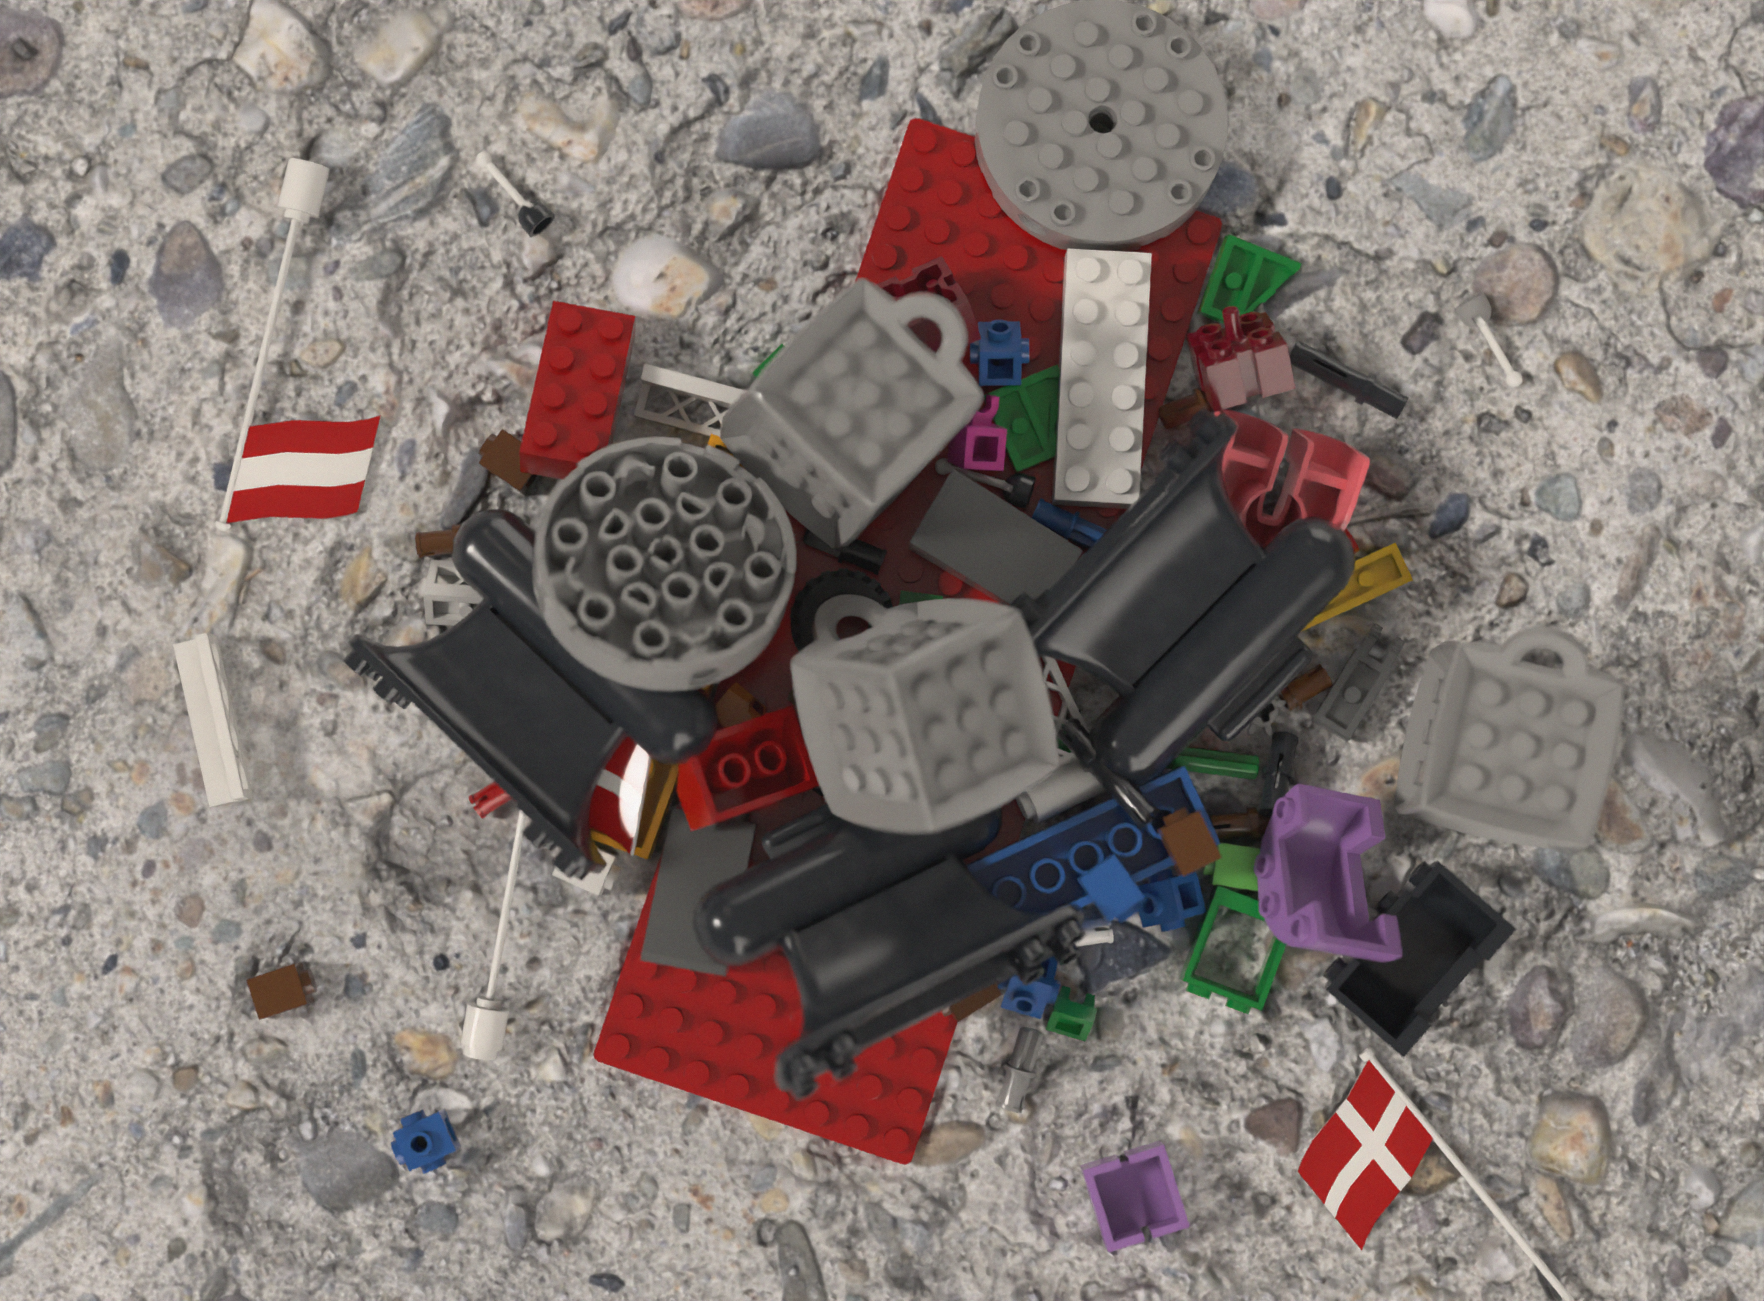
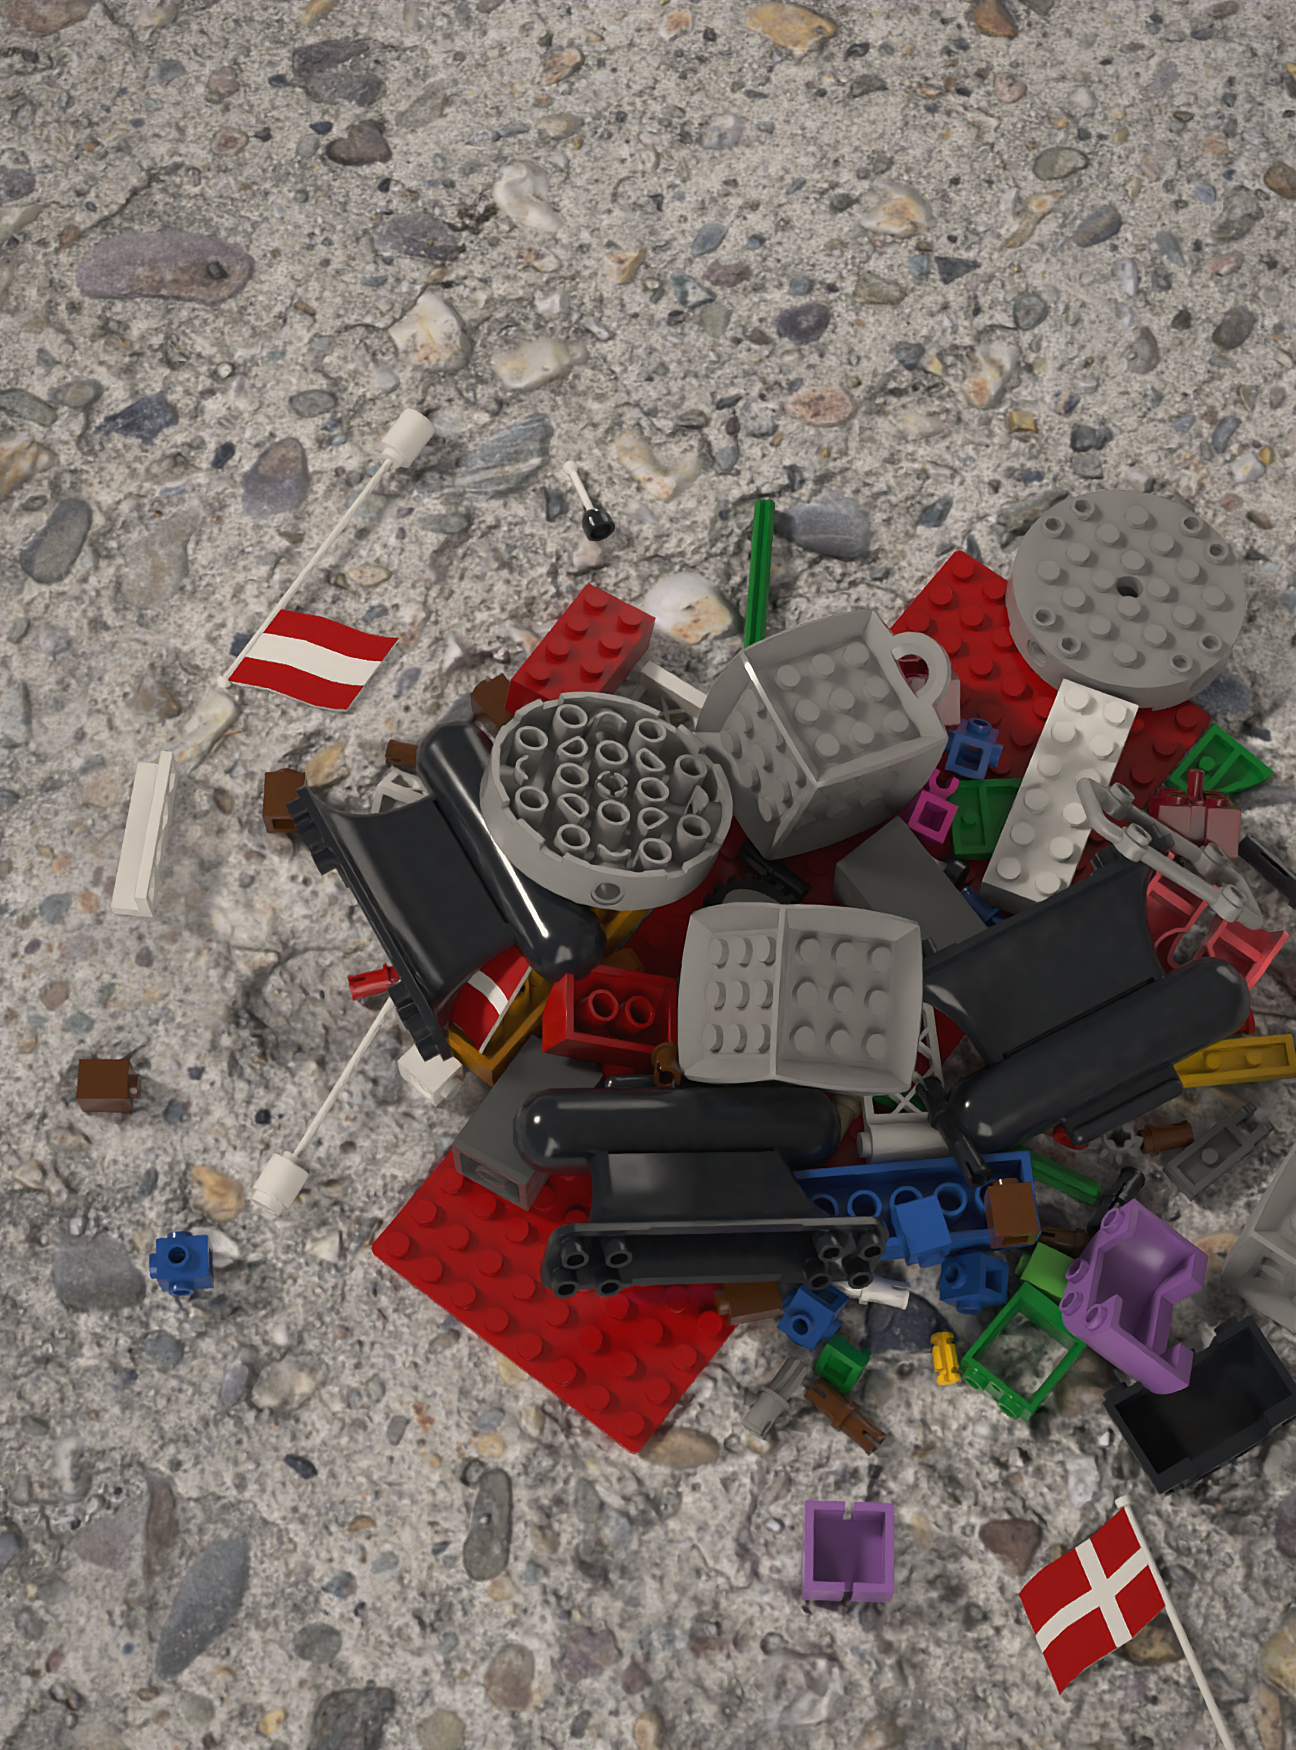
camera: 20 degrees right, 20 degrees down
none -> reddish brown brick [263,768,308,833]
none -> reddish brown pin [651,1042,681,1087]
none -> green axle [744,499,775,648]
none -> reddish brown pin [804,1377,887,1456]
none -> yellow piece [930,1332,960,1386]
none -> light grey bar [1076,777,1264,930]

